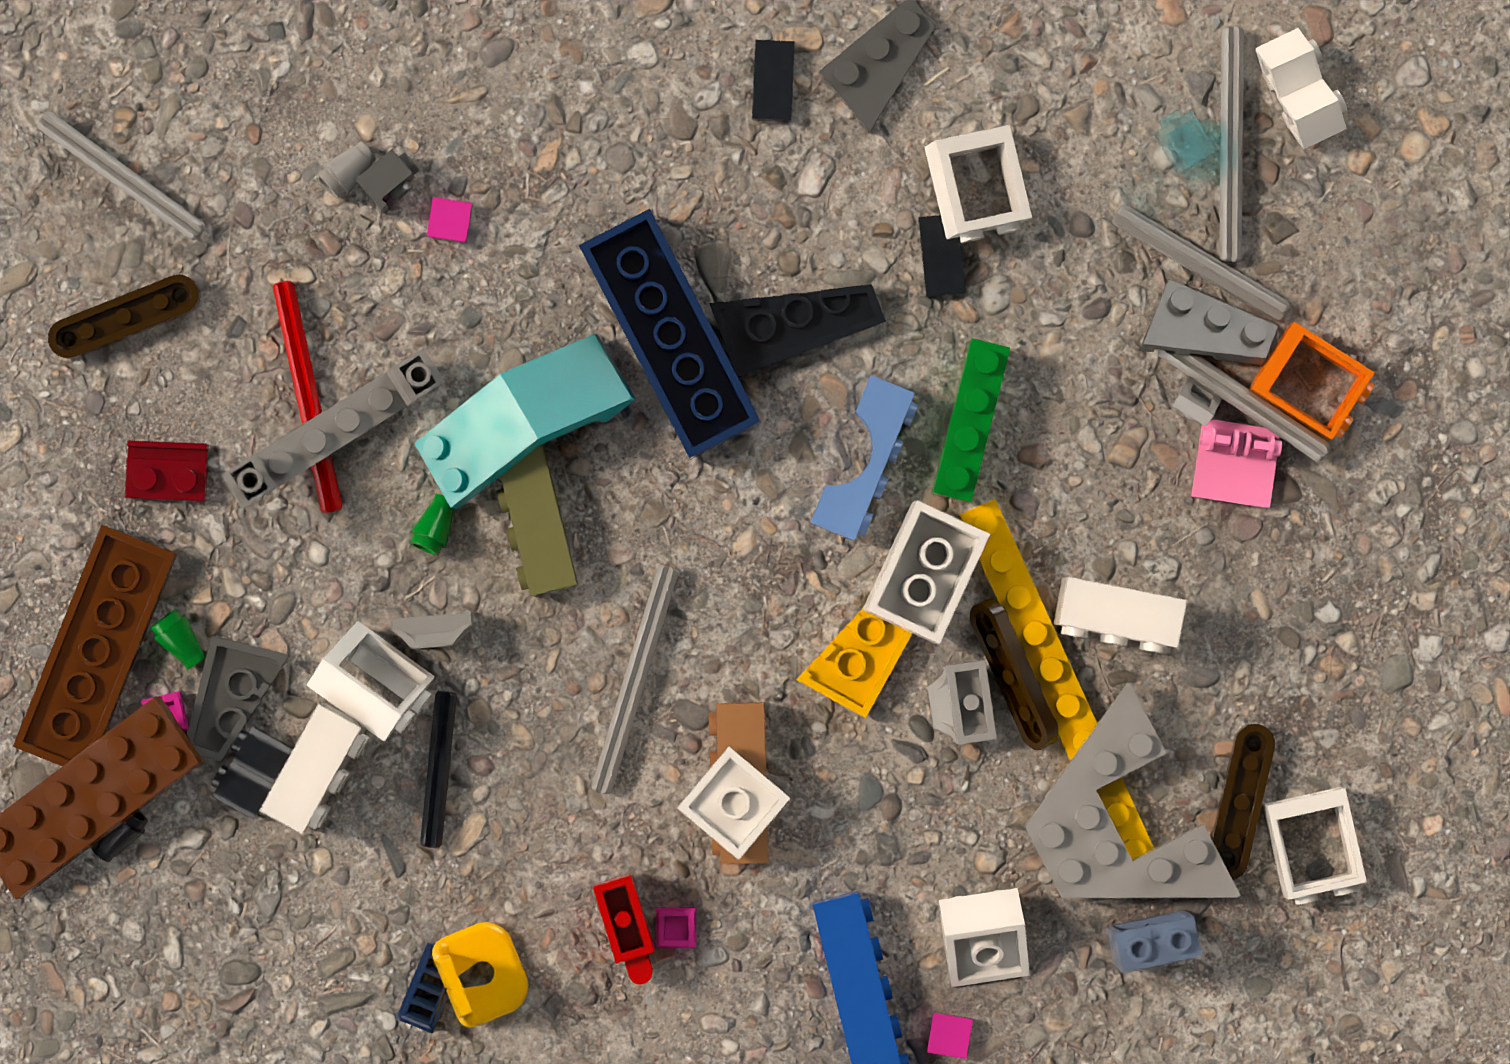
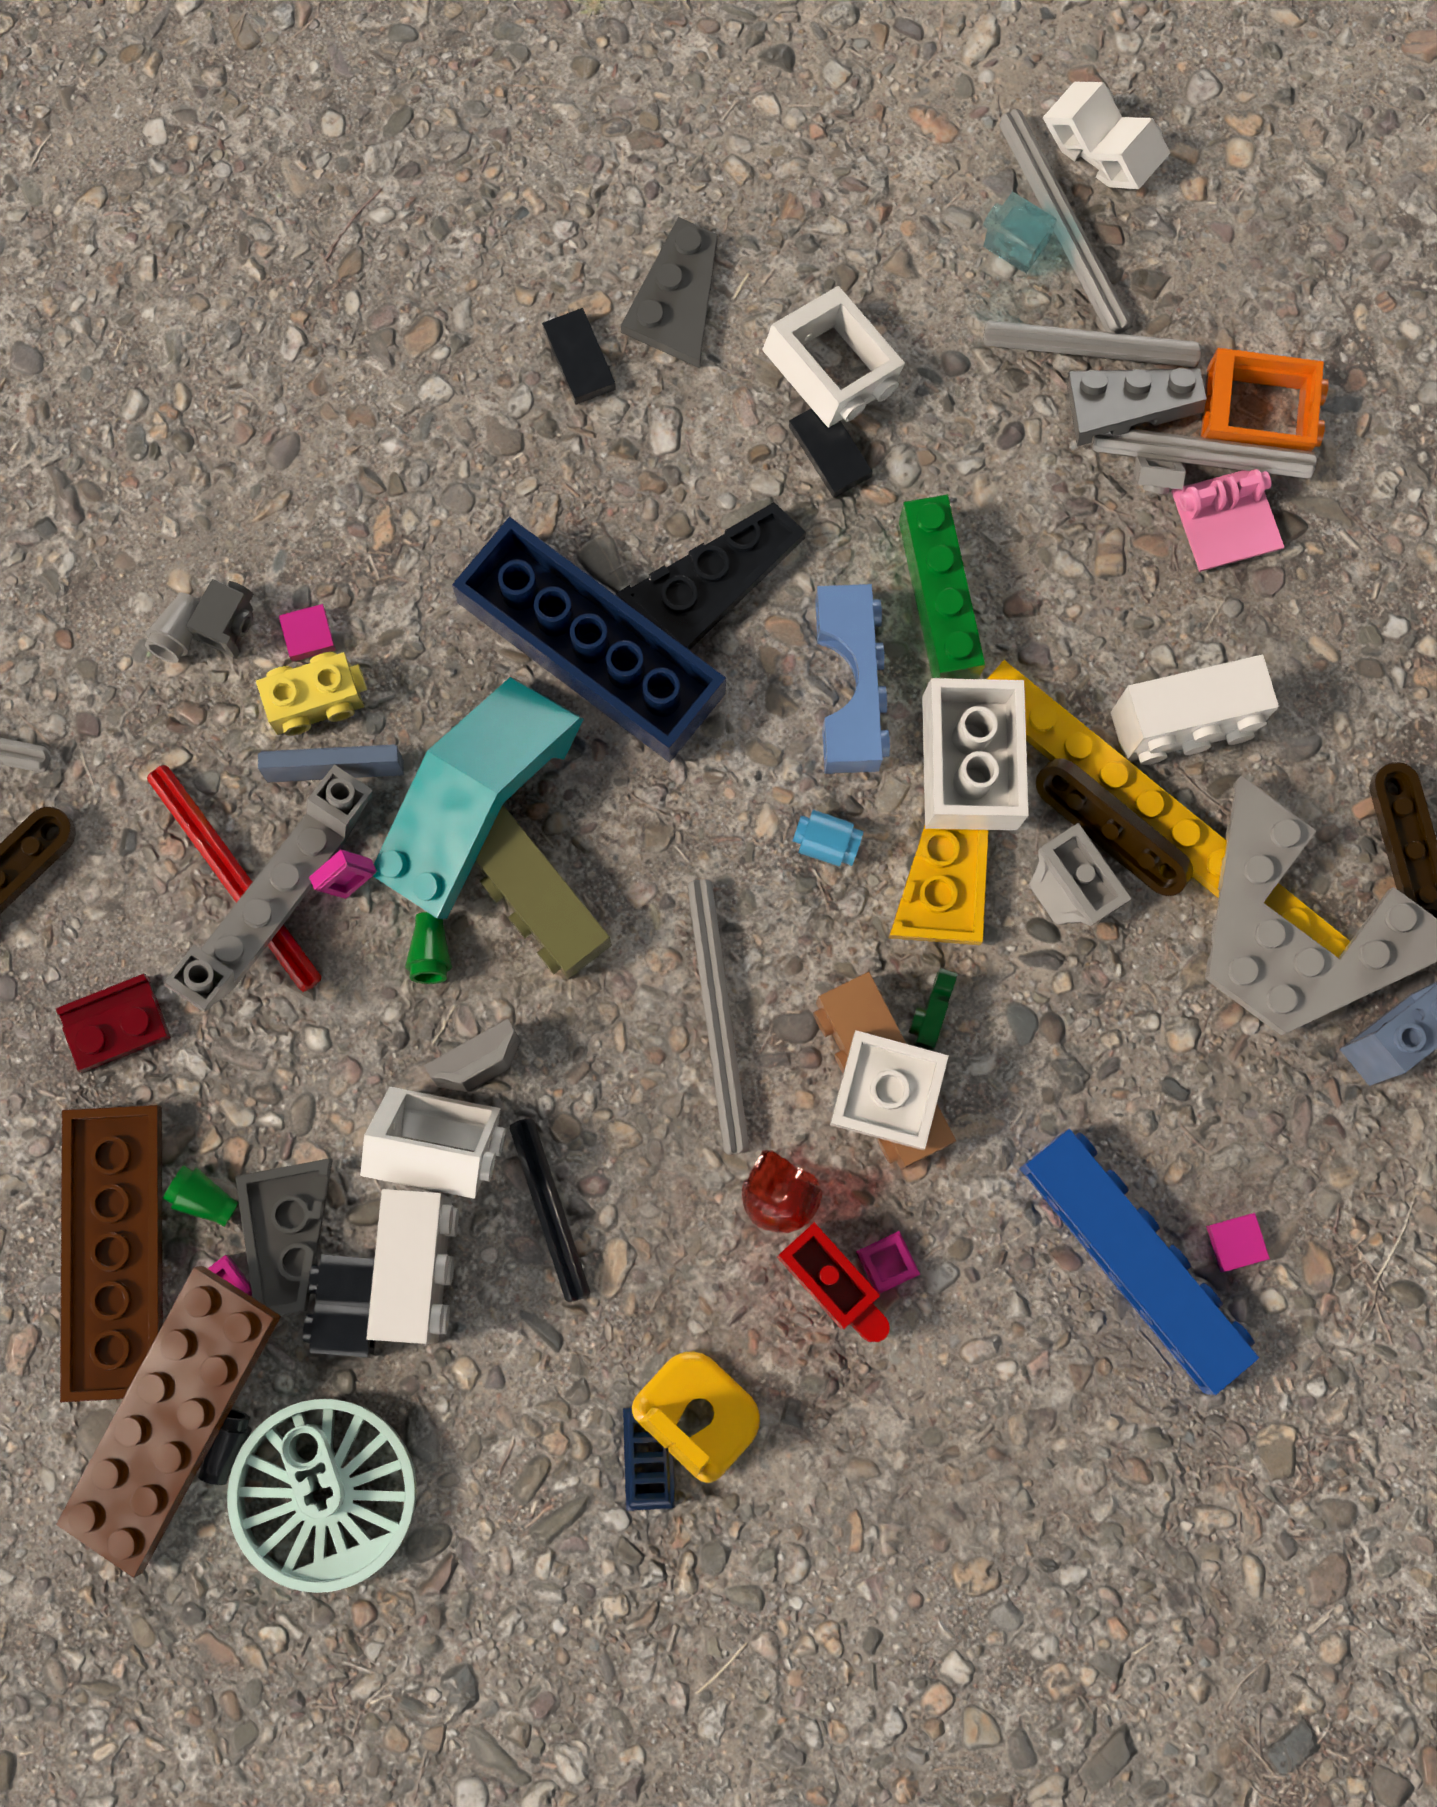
camera: 25 degrees left, 10 degrees down
white slope [939,888,1030,987] -> none
none -> light aqua piece [227,1399,417,1593]
none -> light yellow brick [256,652,367,736]
none -> sand blue tile [258,744,404,783]
none -> dark pink tile [309,849,377,899]
none -> clear red hair [742,1150,823,1233]
none -> dark azure brick [792,810,864,867]
none -> dark green plate [908,968,958,1051]

